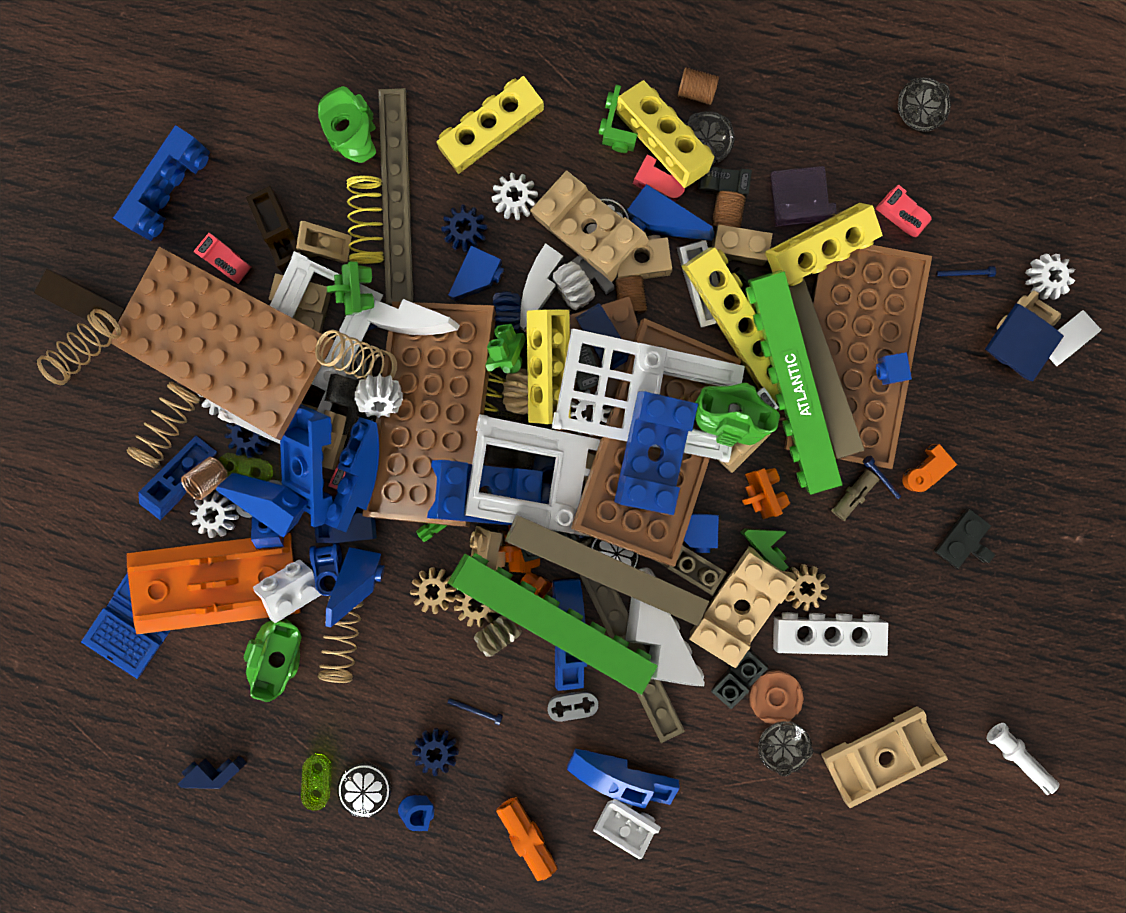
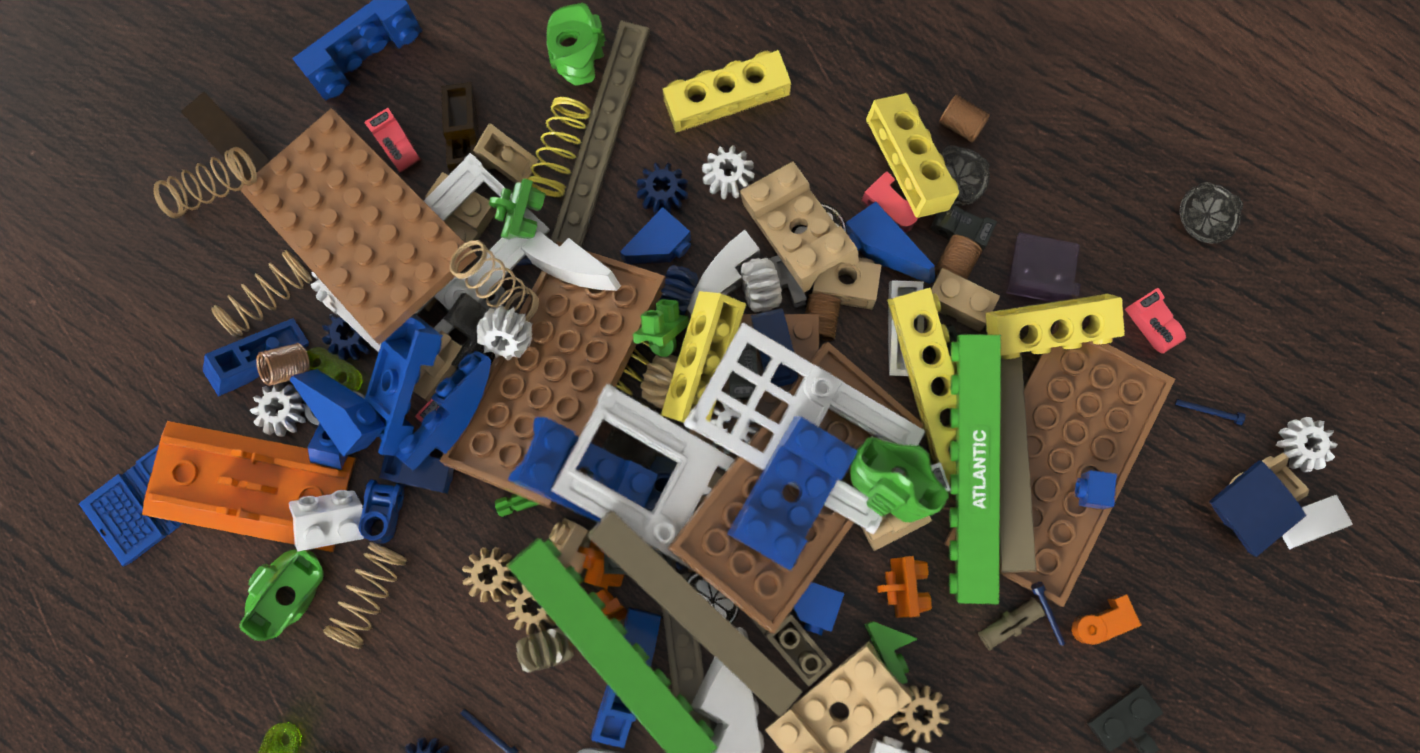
camera: 20 degrees right, 10 degrees down
dark blue slope [178,756,247,789] -> none
blue slope [326,547,385,627] -> none
bright green bracket [599,85,637,153] -> none

